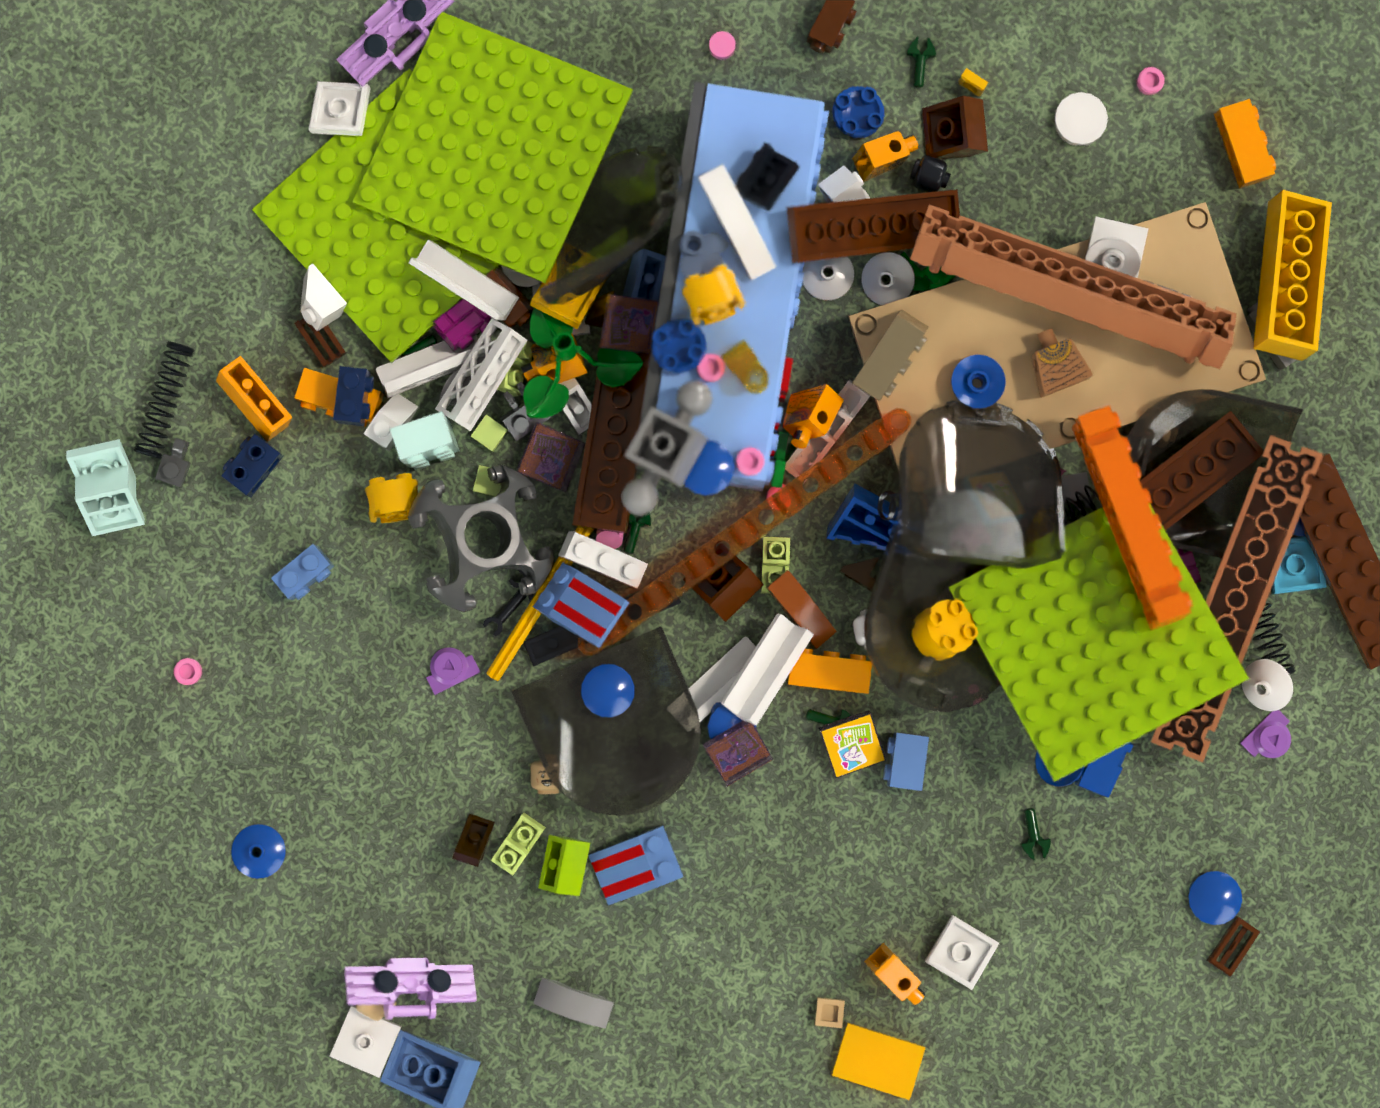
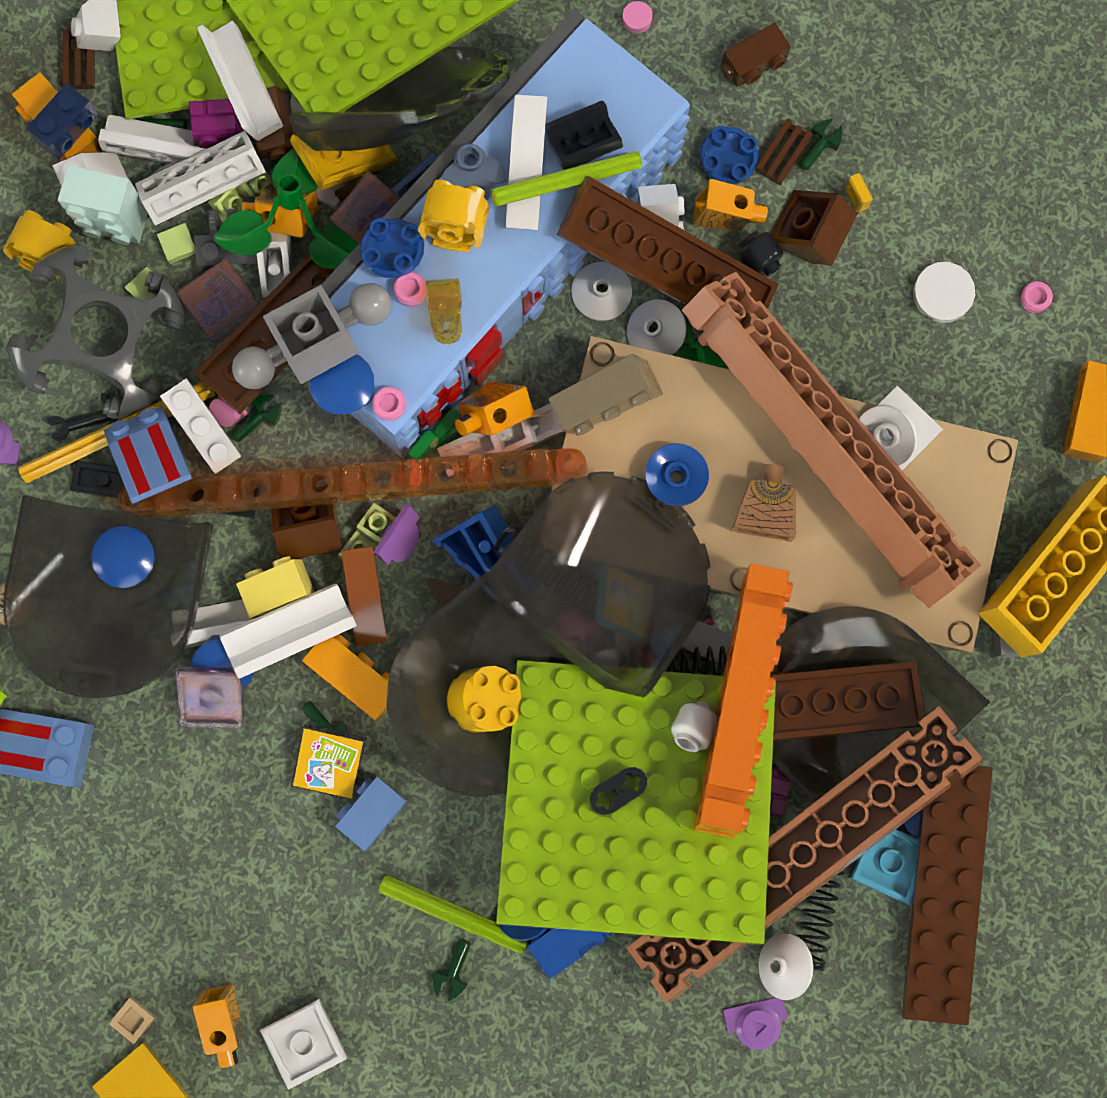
camera: 35 degrees right, 5 degrees down
none -> light yellow brick [236,556,315,619]
none -> medium lavender piece [374,504,420,565]
none -> lime axle [379,875,529,954]
none -> lime axle [491,151,642,206]
none -> black beam [589,767,647,817]
none -> white head [671,701,718,752]
none -> reddish brown tile [755,118,813,186]

